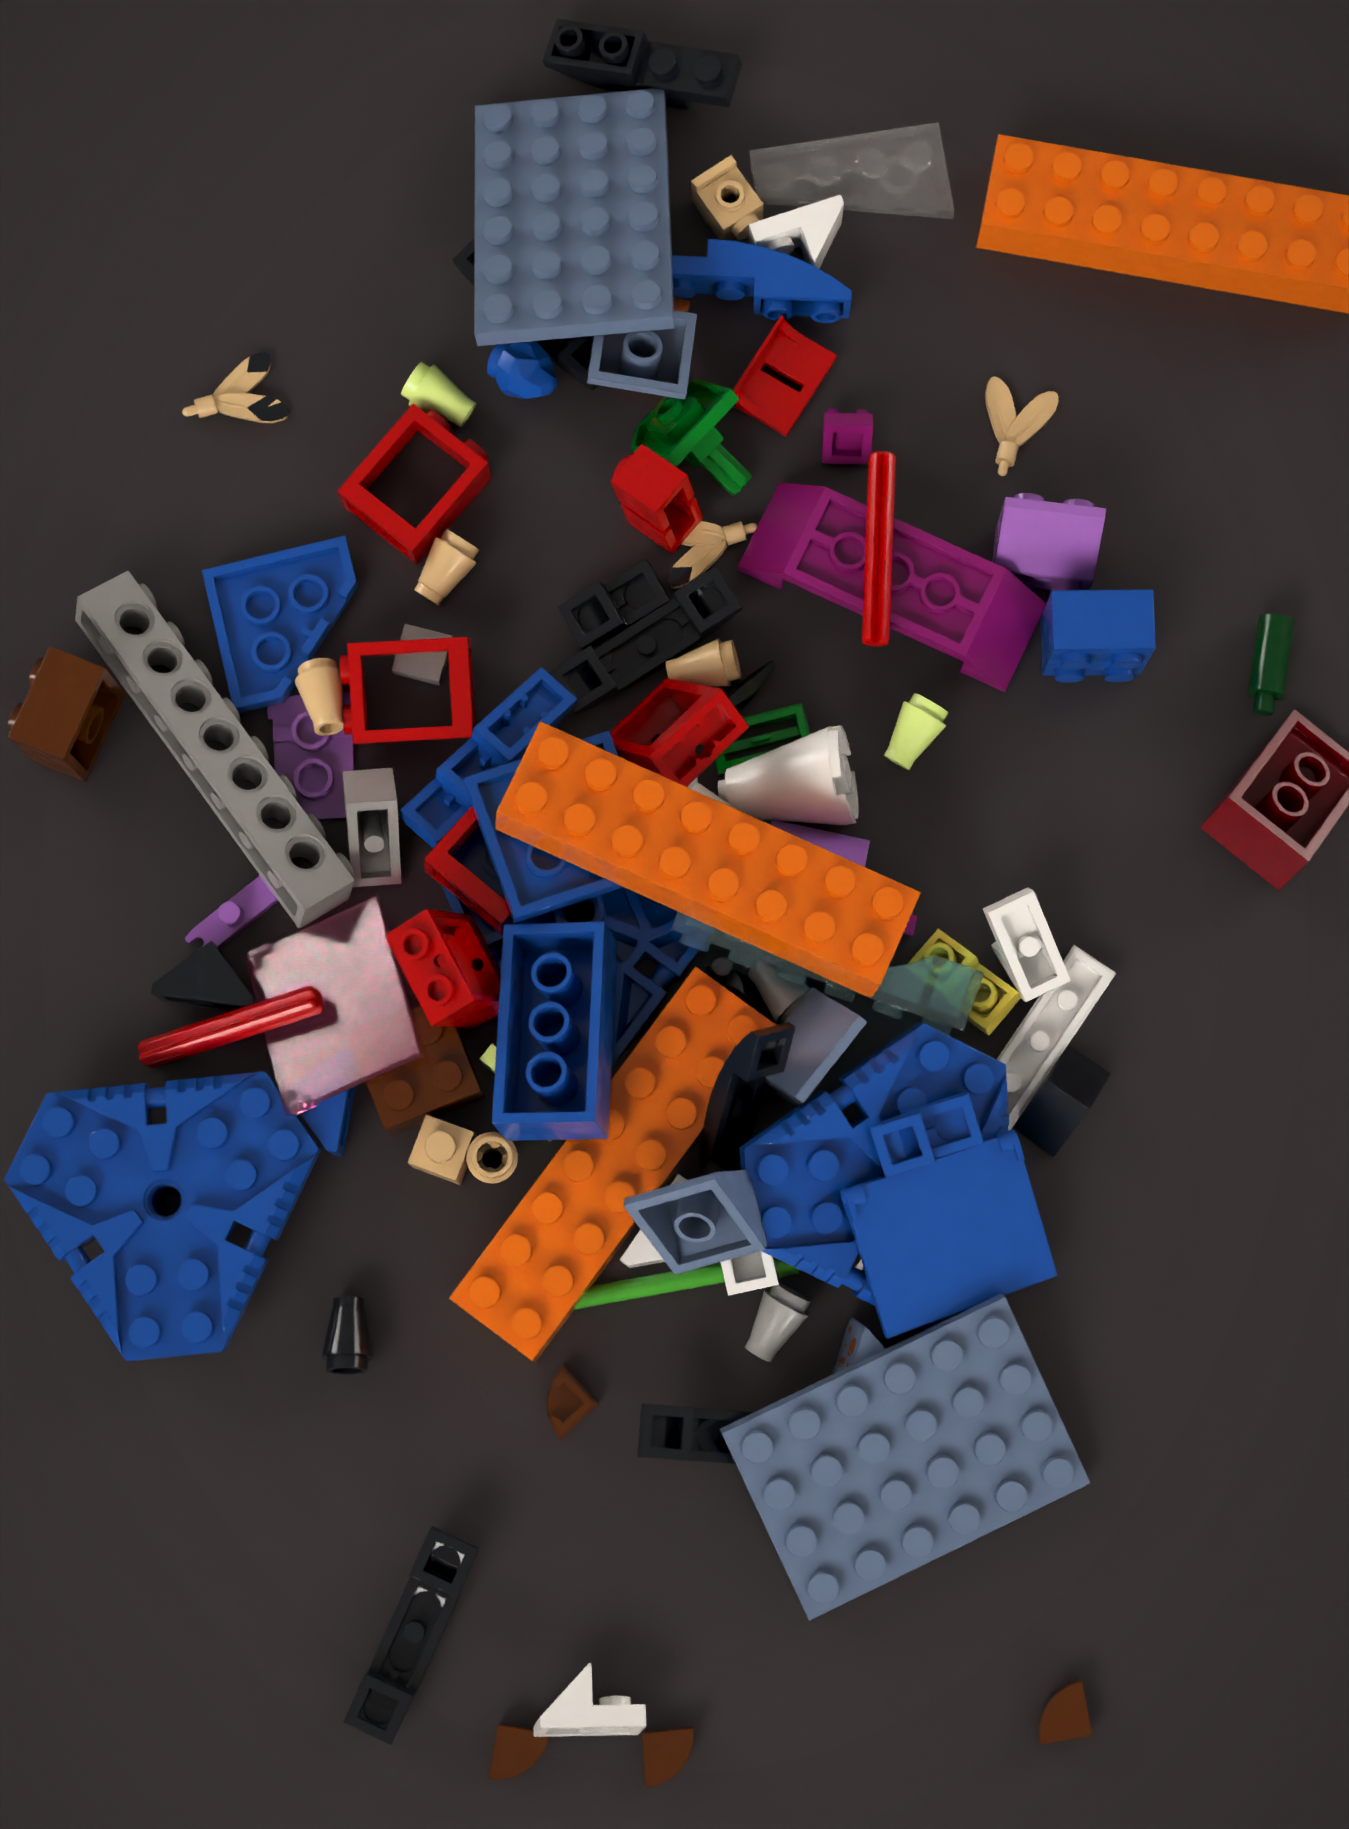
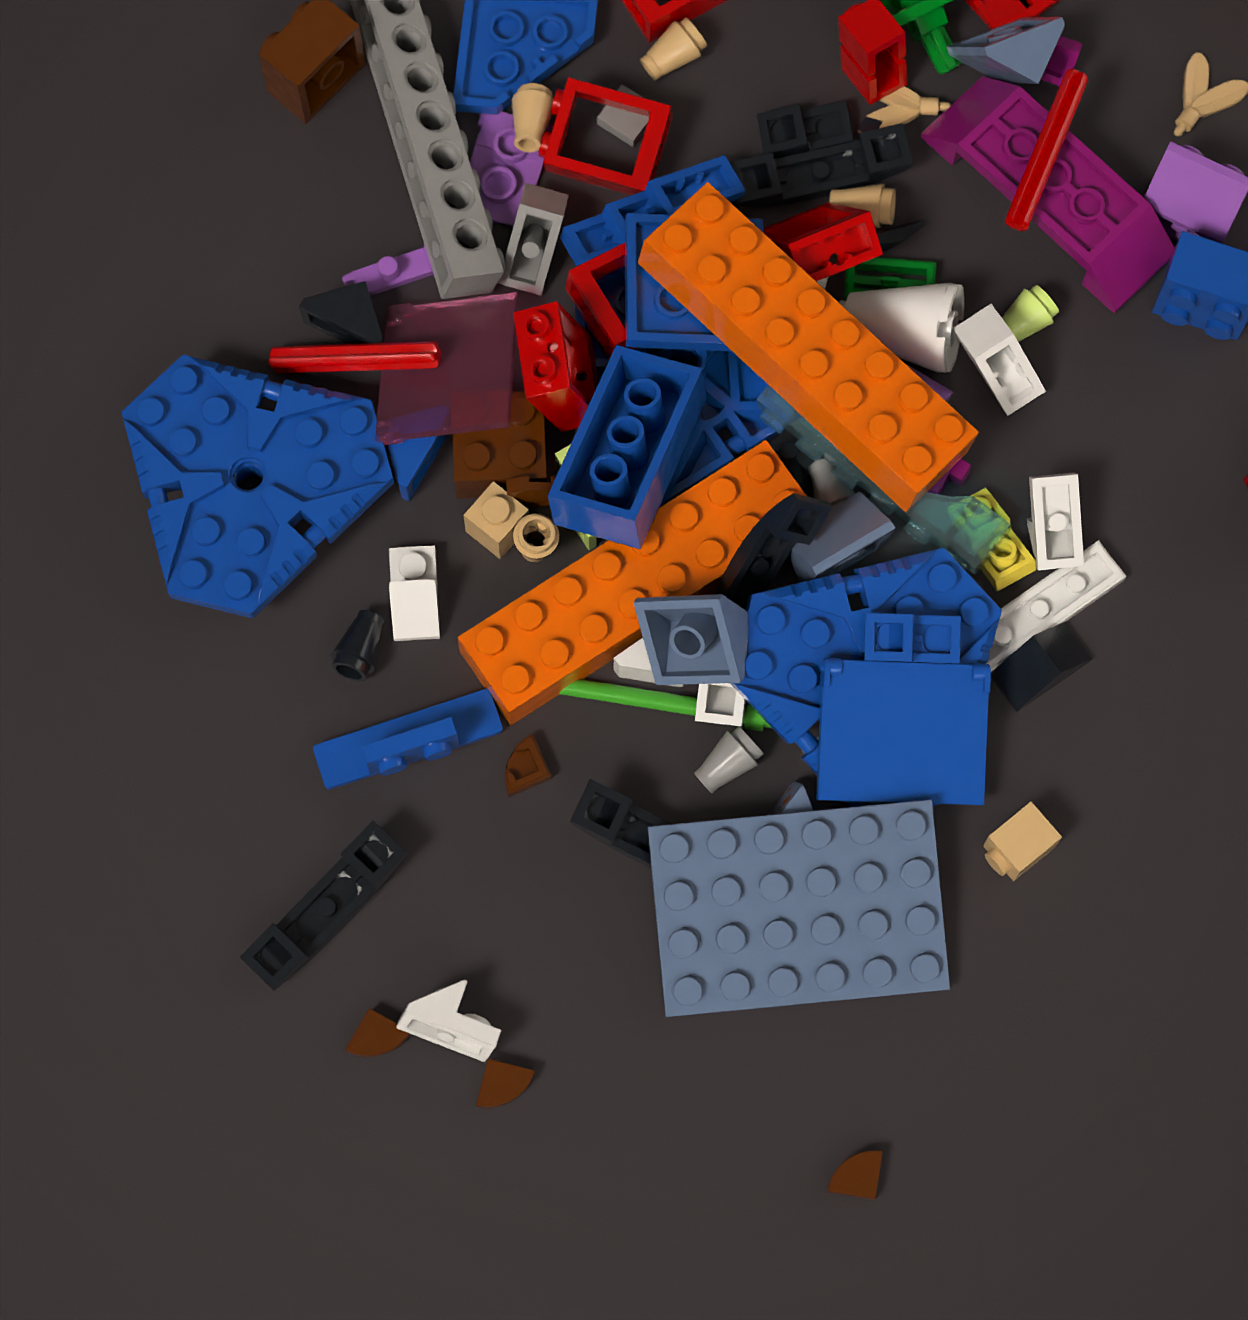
camera: 15 degrees right, 5 degrees down
none -> blue bracket [313,689,503,790]
none -> white slope [389,545,440,641]
none -> reddish brown tile [506,475,556,509]
none -> sand blue slope [947,17,1065,84]
none -> white arch [953,304,1046,416]
none -> tan brick [983,802,1062,881]

